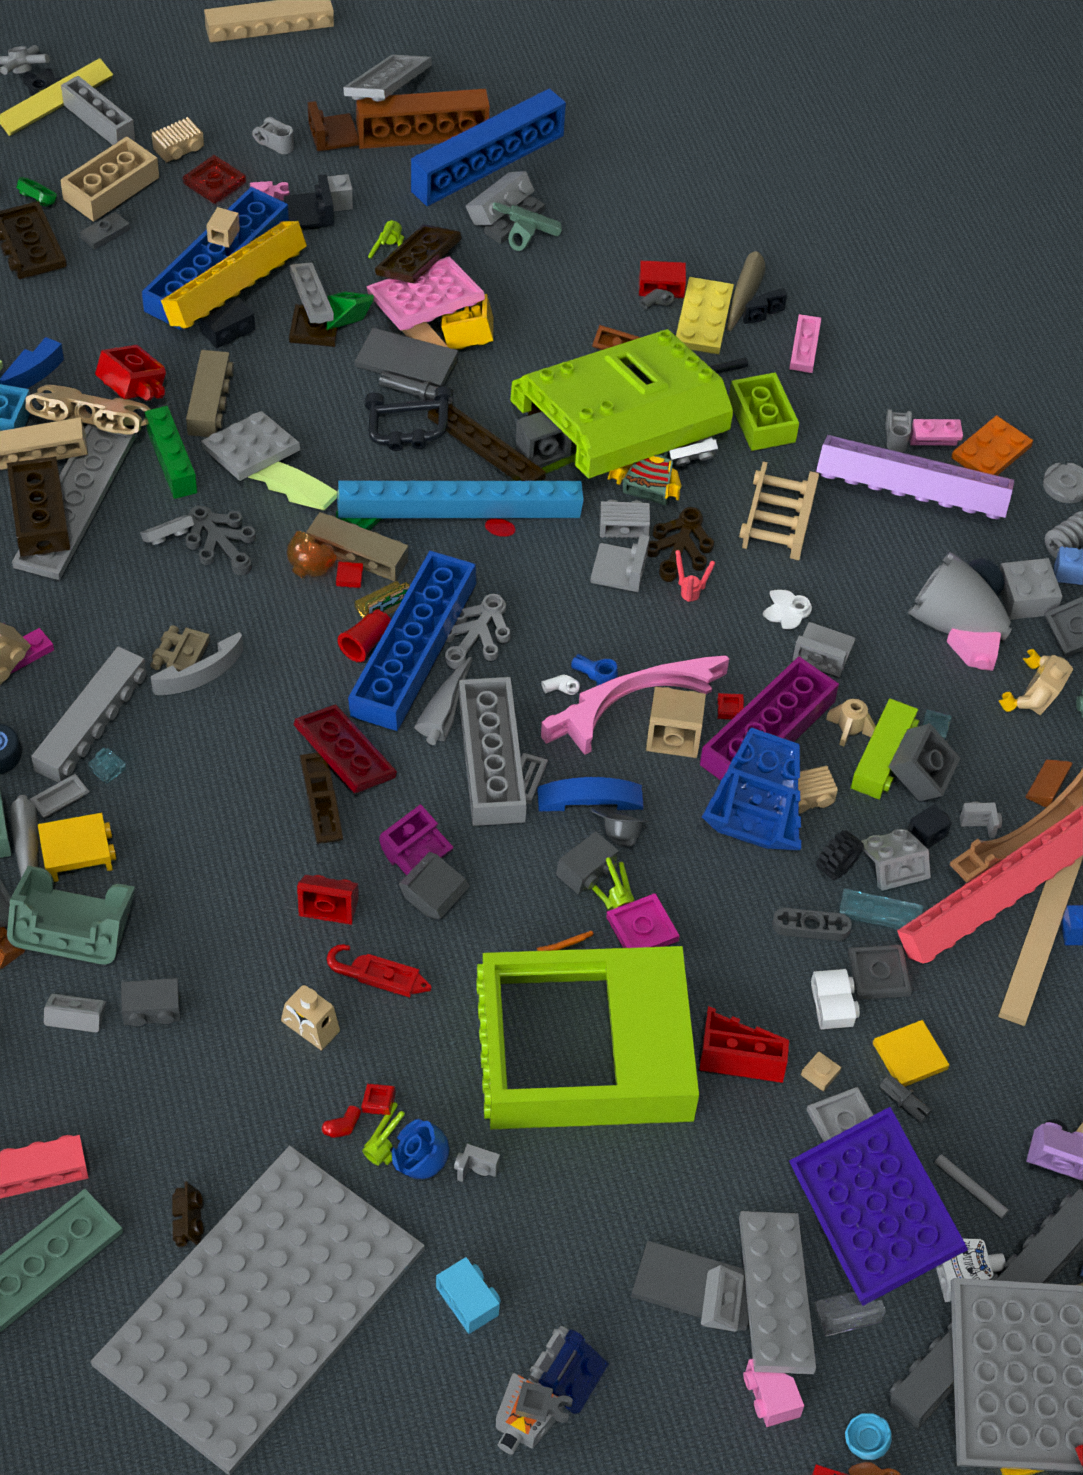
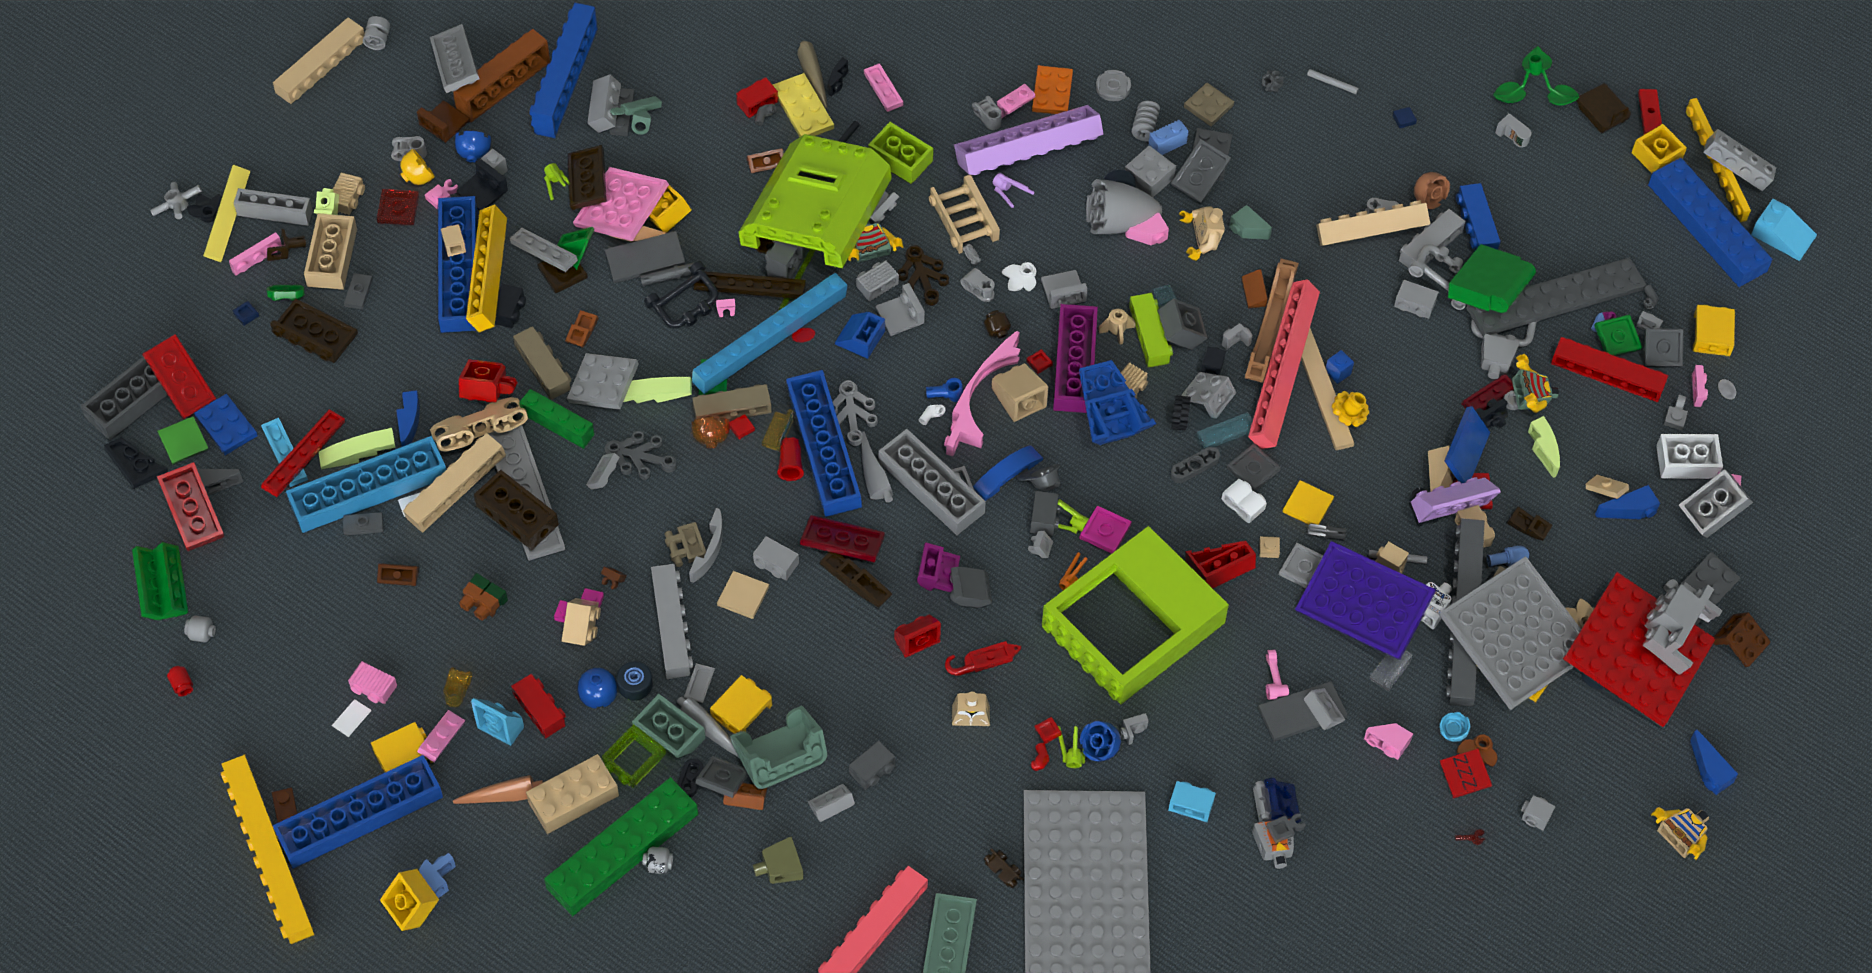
camera: 35 degrees left, 5 degrees up
clear light blue tile [88,748,126,784] -> none
coral plant [675,550,715,602] -> none
light grey plate [739,1211,816,1374] -> none
none -> bright pink plate [229,232,282,276]
none -> dark brown bracket [267,229,306,261]
none -> yellowish green brick [314,188,339,215]
none -> light grey wheel [363,16,390,50]
none -> yellow cylinder [400,149,435,185]
none -> blue cylinder [455,131,491,163]
none -> dark orange slope [565,310,599,347]
none -> reddish brown tile [601,567,627,589]
none -> bright pink tile [716,299,735,317]
none -> tan tile [717,571,769,619]
none -> light grey brick [753,536,799,581]
none -> blue slope [835,312,885,359]
none -> light grey piece [960,268,995,302]
none -> light grey piece [963,244,981,266]
none -> dark brown head [984,310,1011,339]
none -> lavender plant [993,173,1034,208]
none -> light grey tile [1028,531,1053,558]
none -> bright pink brick [1266,650,1289,700]
none -> yellow plant [1332,391,1369,427]
none -> tan brick [1375,541,1409,574]

